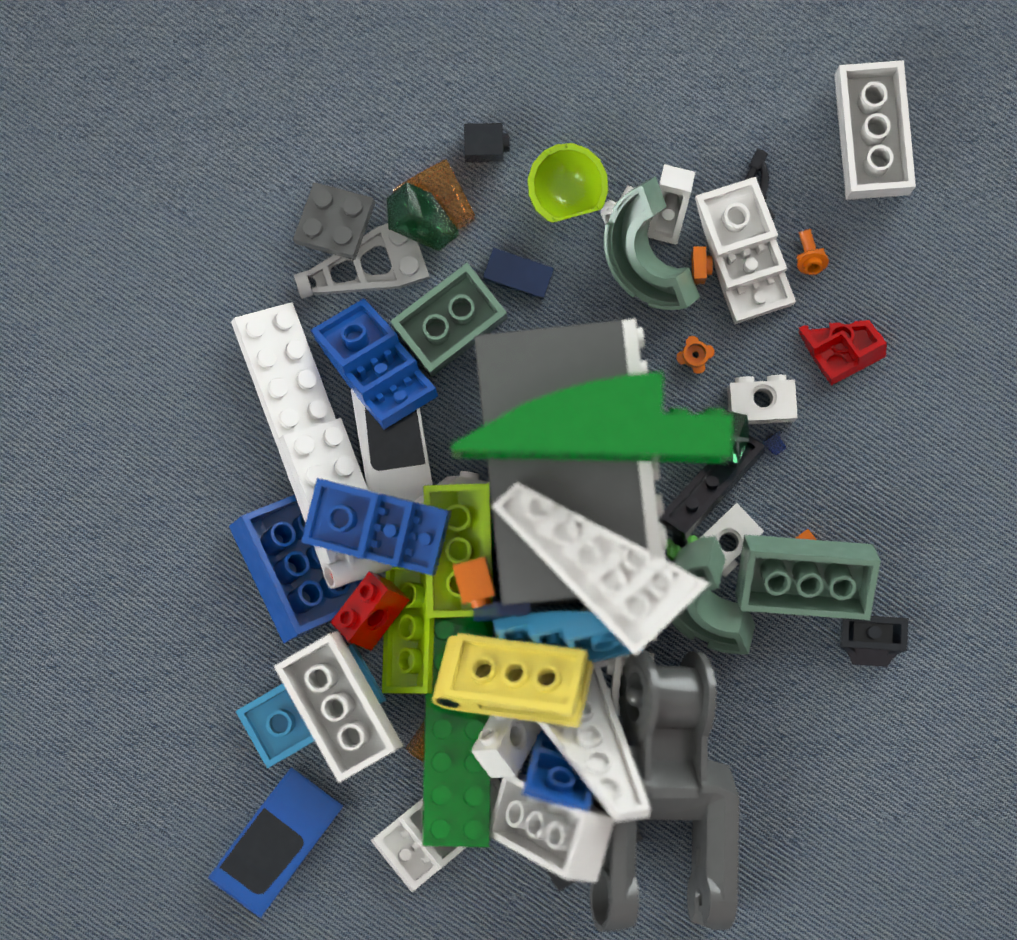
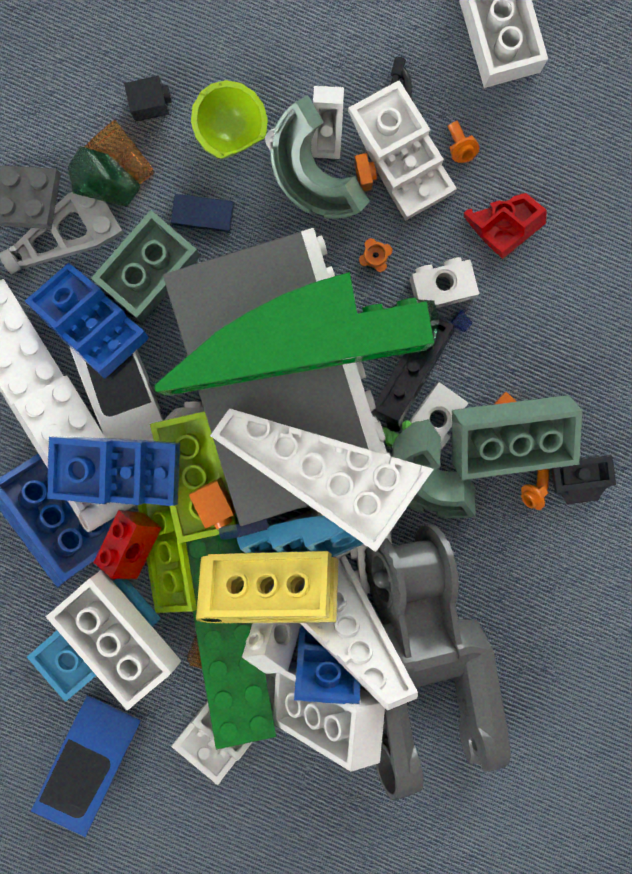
camera: 15 degrees left, 5 degrees up
none -> orange plate [521,469,550,510]

